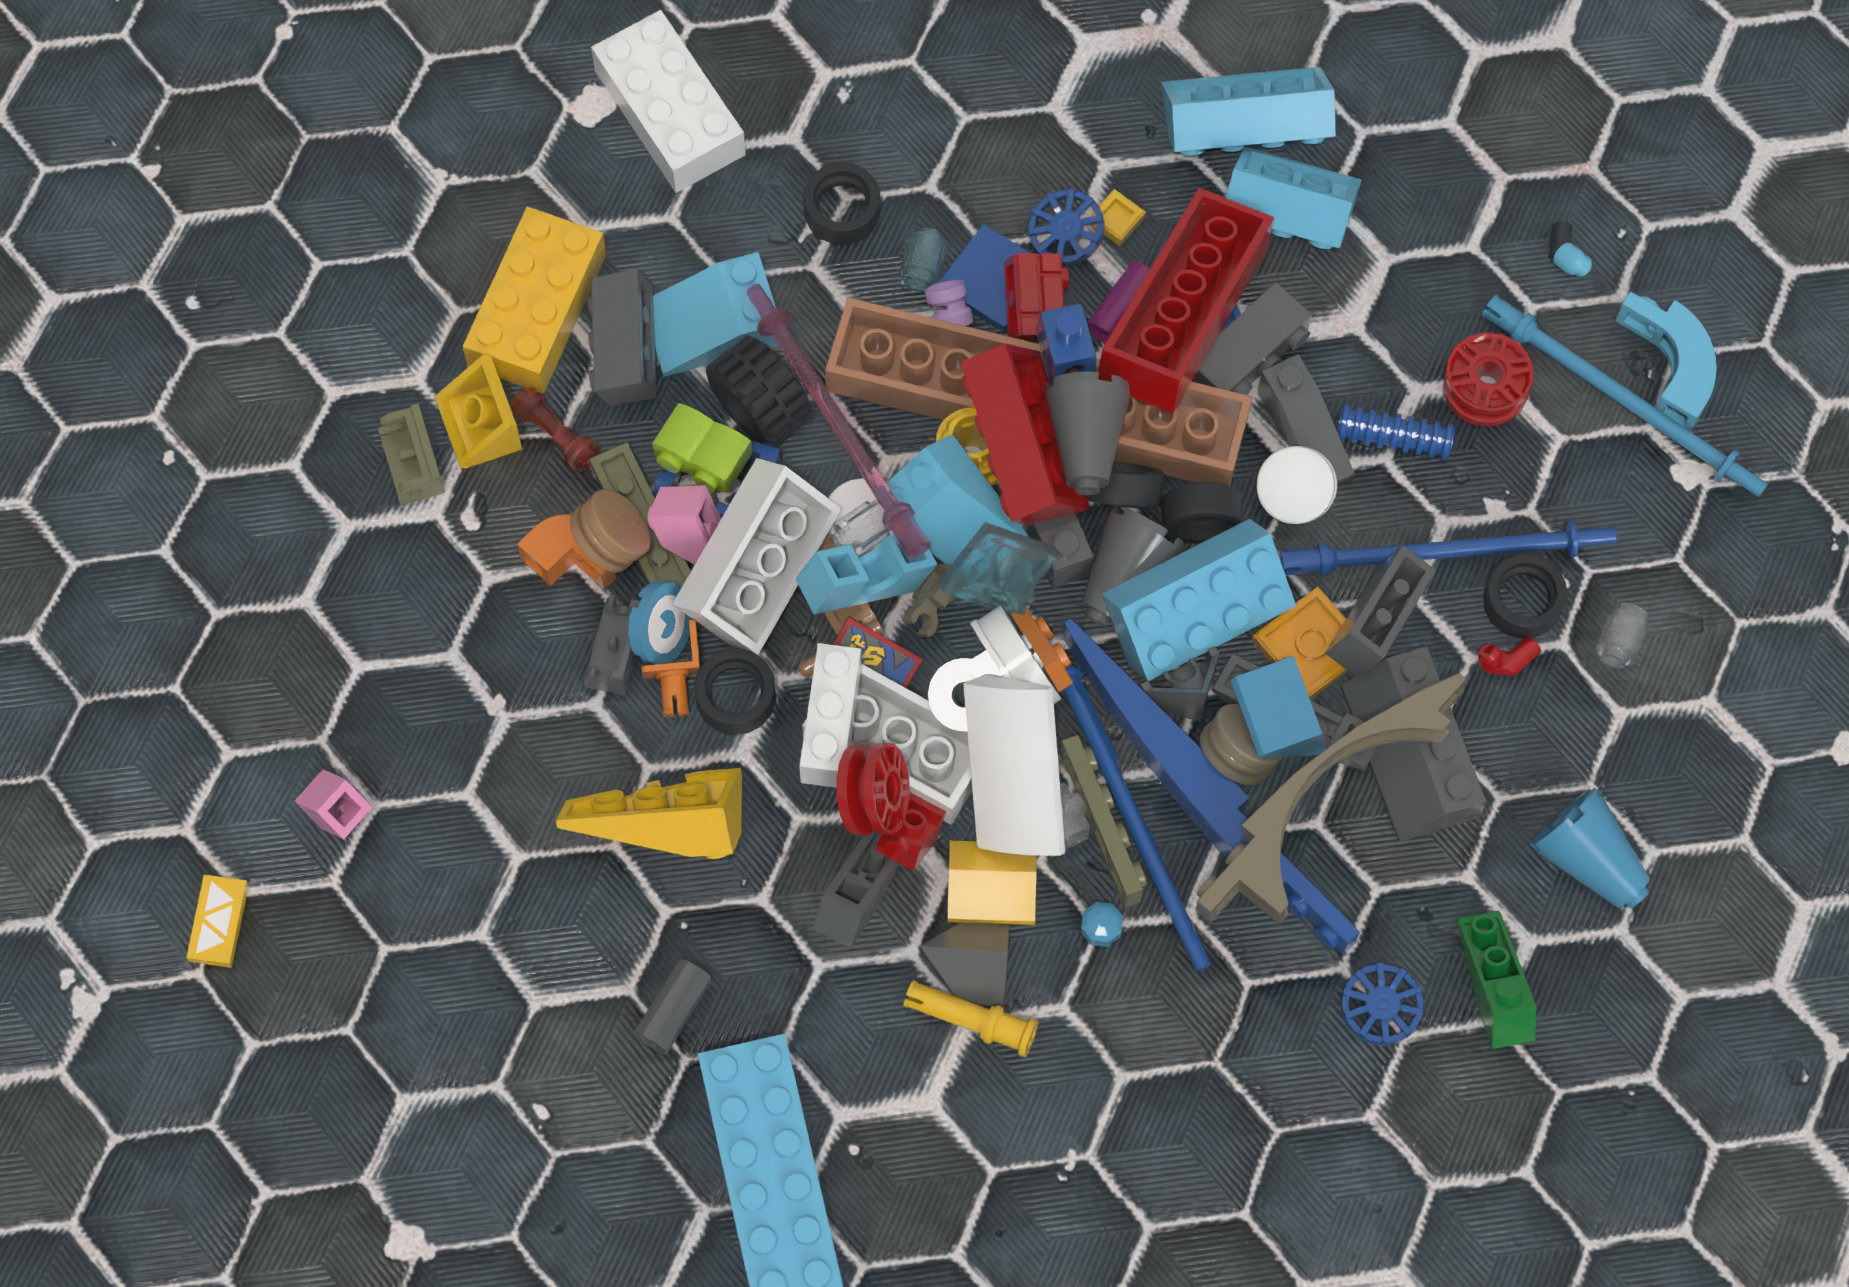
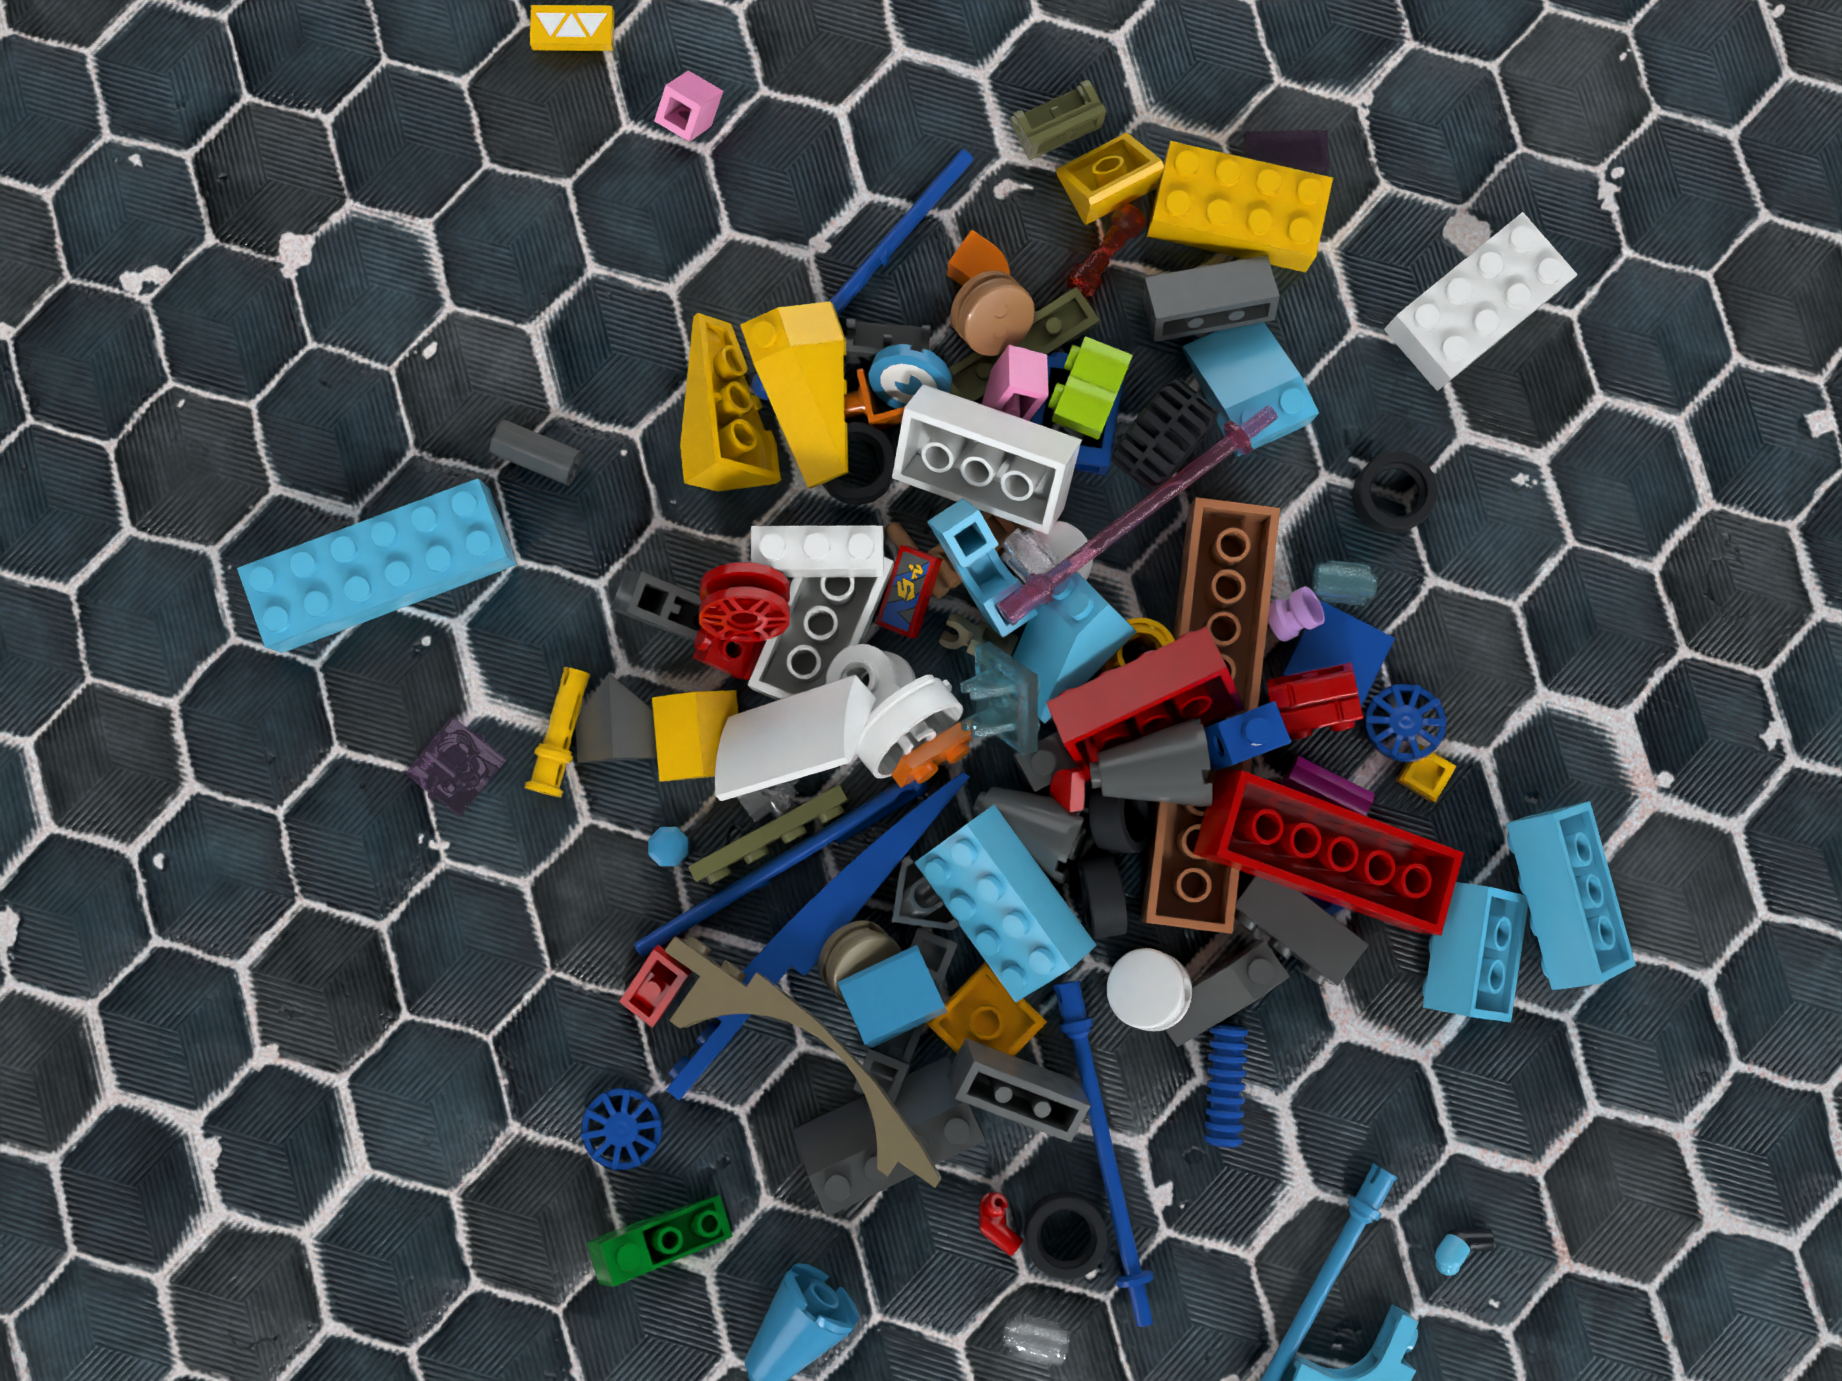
camera: 80 degrees right, 15 degrees up
red wheel [1443,332,1534,427] -> none
none -> clear purple piece [405,716,507,817]
none -> red slope [619,945,694,1028]
none -> yellow wedge [740,301,848,489]
none -> blue bar [752,149,974,400]
none -> red tile [1049,767,1086,812]
none -> clear purple tile [1244,130,1329,175]

